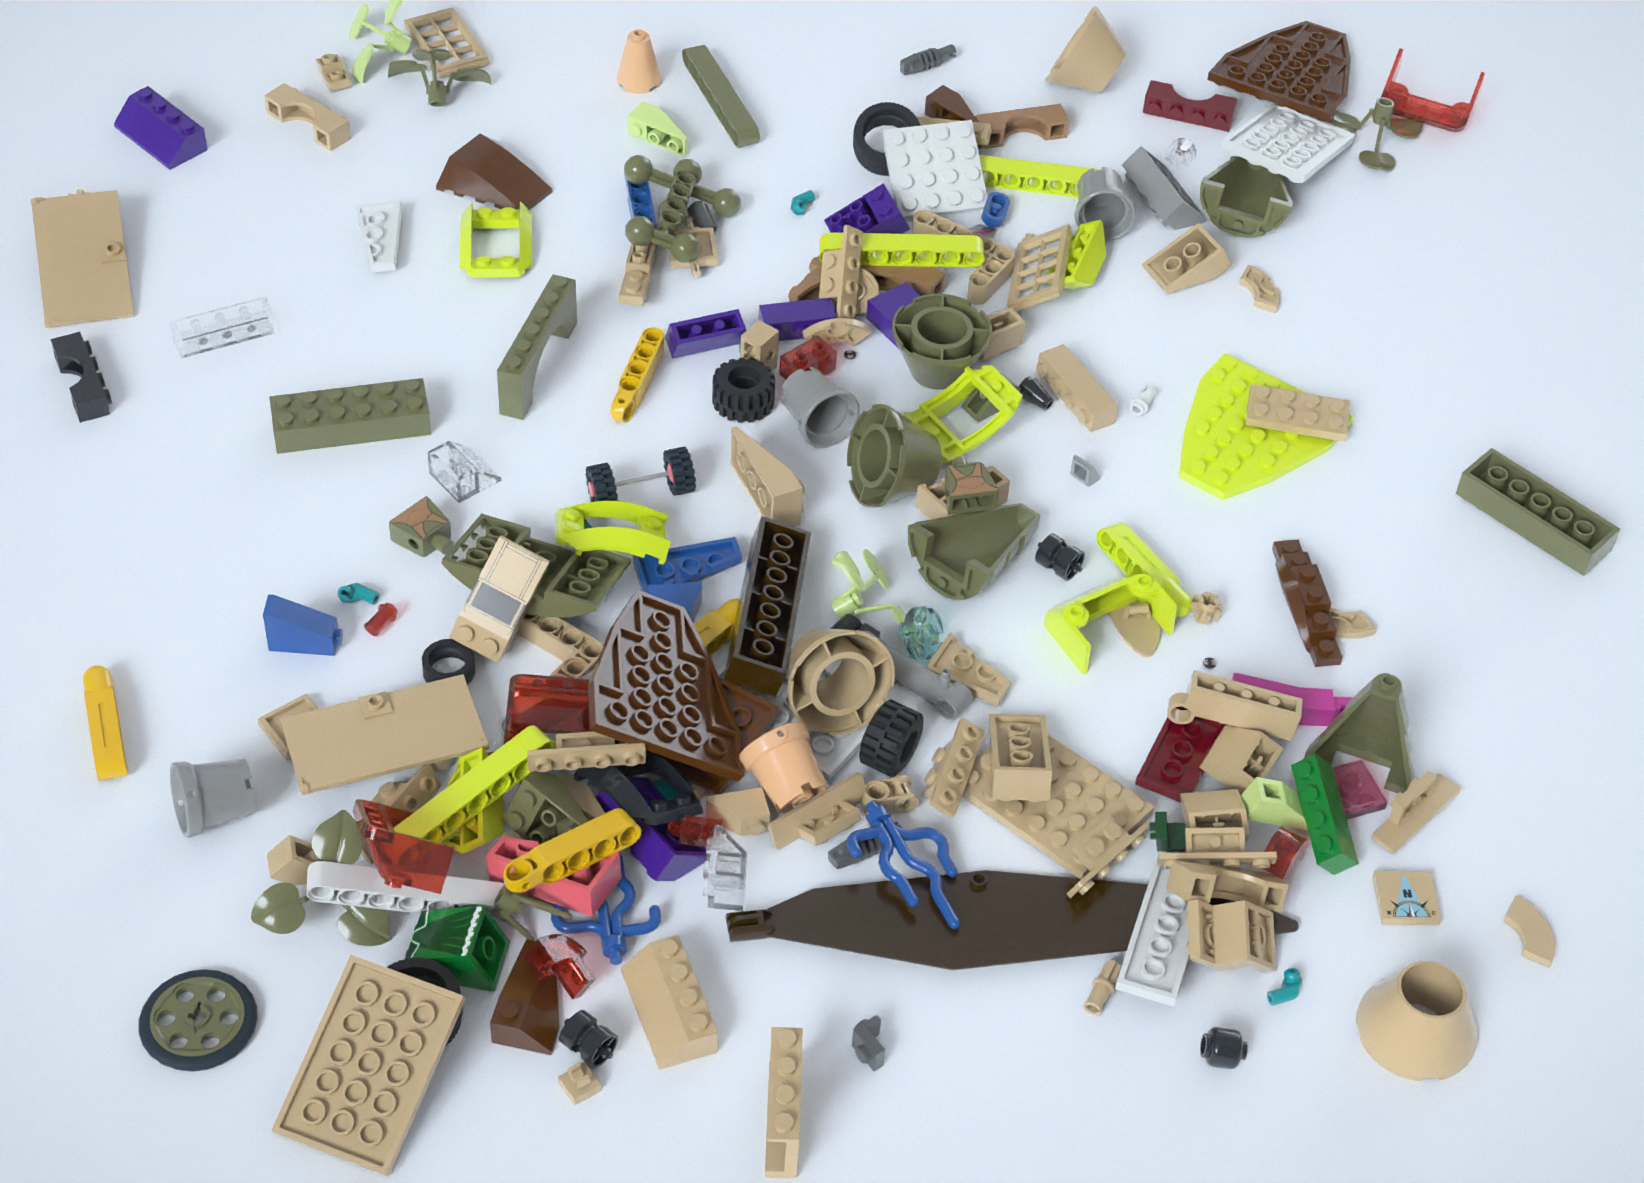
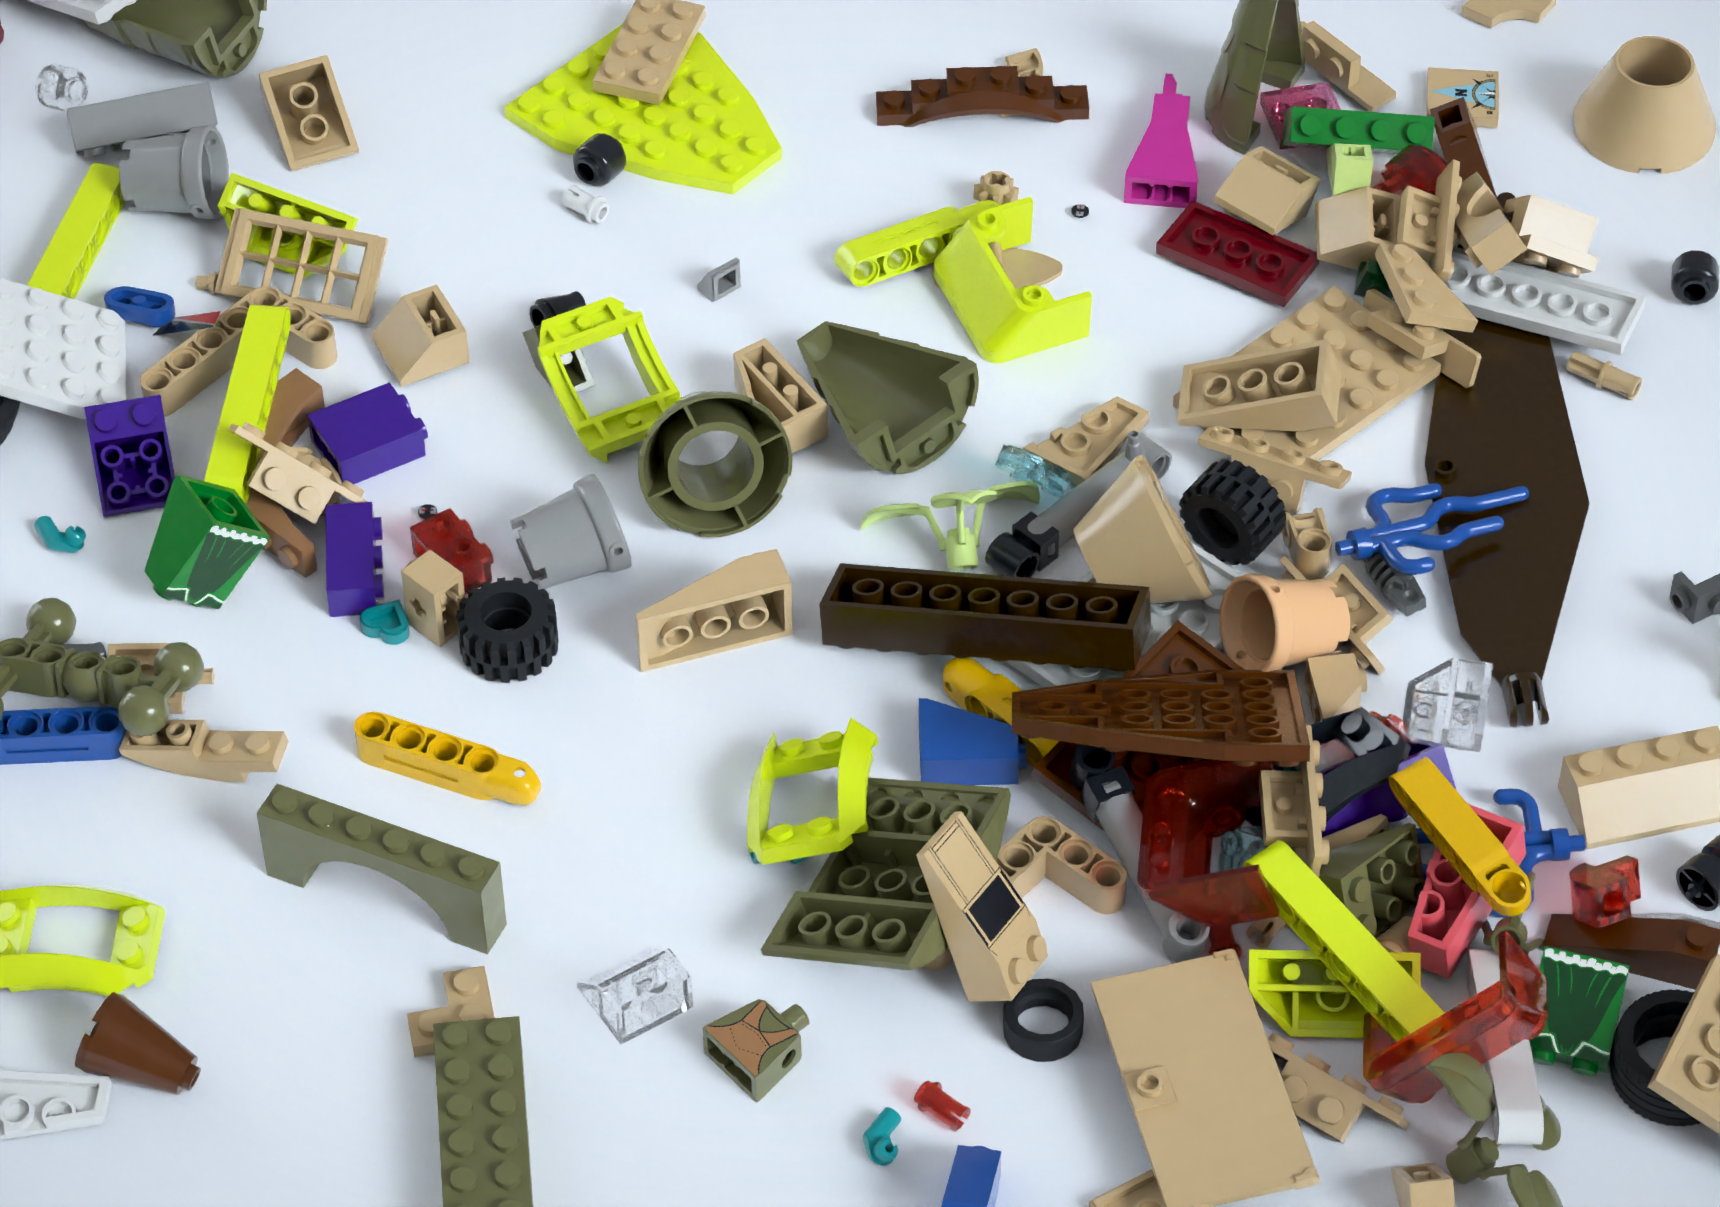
camera: 80 degrees left, 0 degrees up
black axle [585,446,696,502] -> none
blue wing [632,537,742,593] -> none
dark purple brick [665,309,746,359] -> none
tan tile [802,318,872,348] -> none
olive cone [892,294,992,390] -> none
olive torso [944,456,999,515] -> none
black wheel [1035,533,1085,581] -> none
tan brick [1036,344,1119,433] -> none
tan hinge [1167,670,1303,741] -> none
tan tile [1239,265,1280,314] -> none
teal arm [1267,968,1302,1006] -> none
none -> reddish brown cone [74,992,201,1095]
none -> green slope [144,474,270,609]
none -> tan plate [407,966,495,1057]
none -> black head [573,133,626,187]
none -> tan wing [1374,243,1478,333]
none -> reddish brown slope [1430,97,1498,199]

